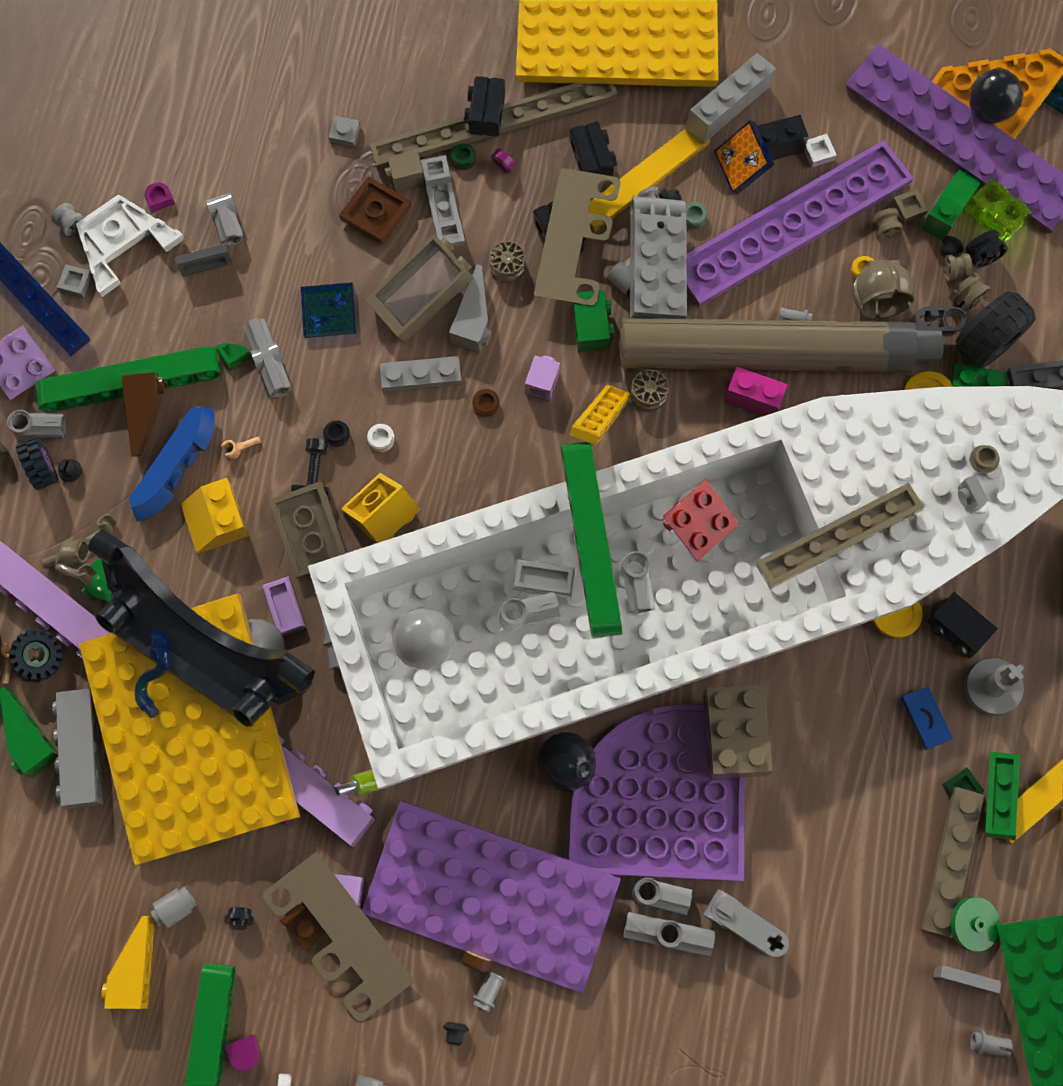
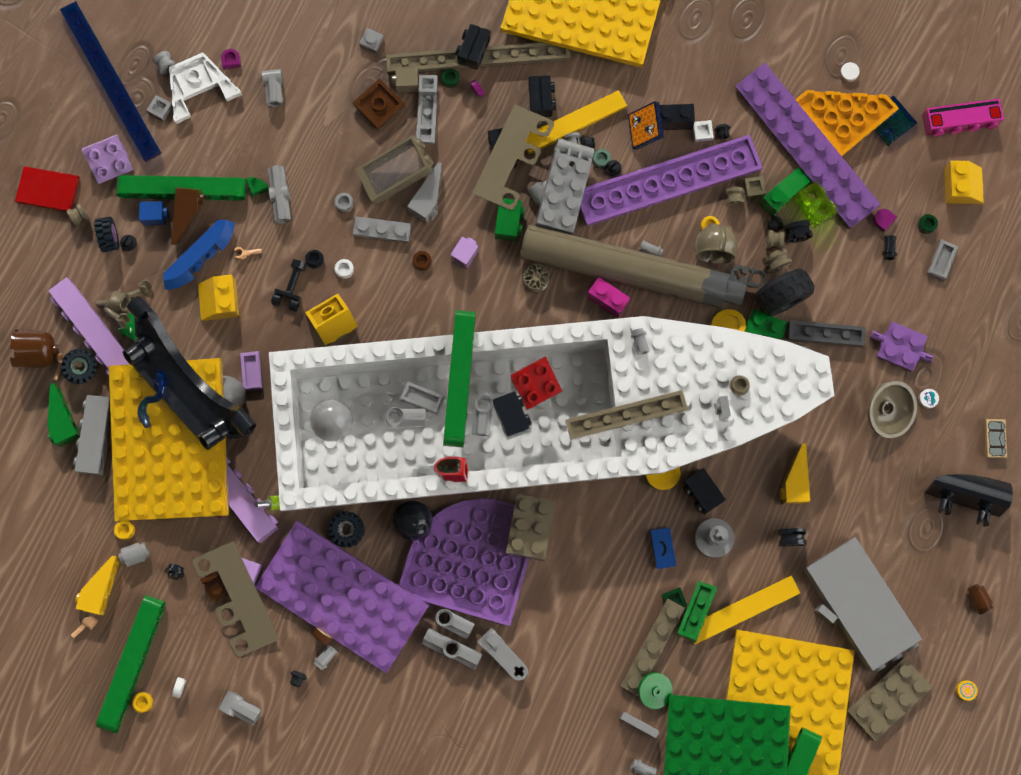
camera: 10 degrees right, 5 degrees up
light grey piece [7,410,66,442] -> none
dark grey tile [175,244,233,276] -> none
magenta tile [225,1035,260,1071] -> none
dark tan plate [269,482,347,578] -> none
tile [301,282,357,338] -> none
dark tan wheel [489,241,526,283] -> none
yellow tile [569,385,631,445] -> none
light grey brick [685,53,776,144] -> none
black piece [968,68,1024,124] -> none
none -> light nougat hand [71,616,98,638]
none -> yellow tile [114,521,135,540]
none -> blue brick [139,201,169,226]
none -> black bush [328,511,365,548]
none -> light grey tile [335,193,354,212]
none -> red rock [433,457,469,482]
none -> black brick [492,391,532,440]
none -> black piece [605,160,622,176]
none -> light grey pin [631,328,650,355]
none -> black piece [714,124,731,139]
none -> white tile [840,62,859,82]

